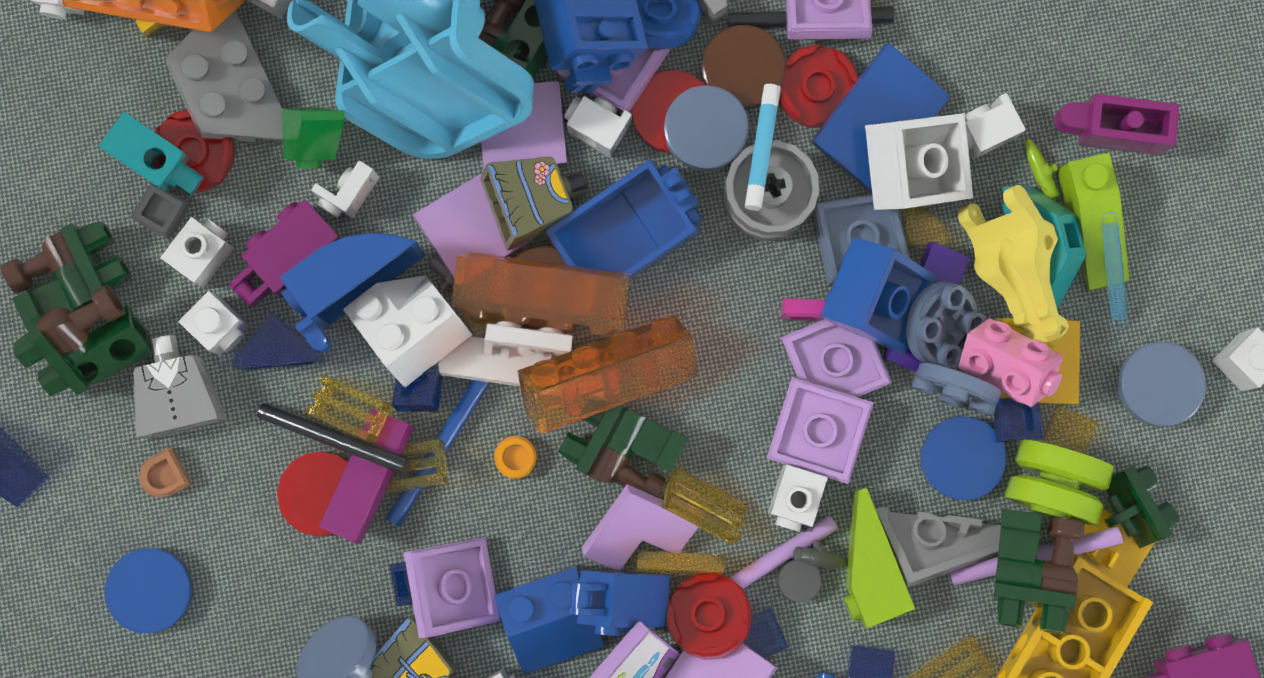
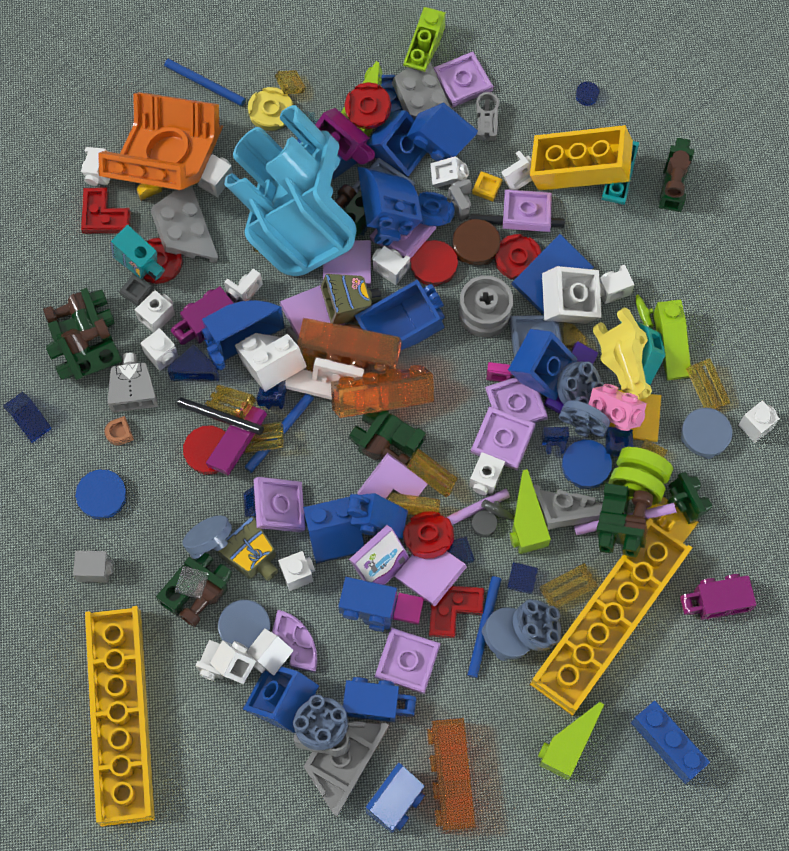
camera: 10 degrees right, 15 degrees down
green slope [282,107,344,169] -> none
light orange tile [494,436,537,479] -> none
sand blue tile [664,85,749,171] -> none
medium azure bar [744,84,781,211] -> none
magenta brick [1053,93,1180,156] -> none
medium azure piece [1102,212,1128,330] -> none
none -> red tile [81,188,131,234]
none -> clear blue tile [541,427,569,454]
none -> clear yellow tile [686,358,731,409]

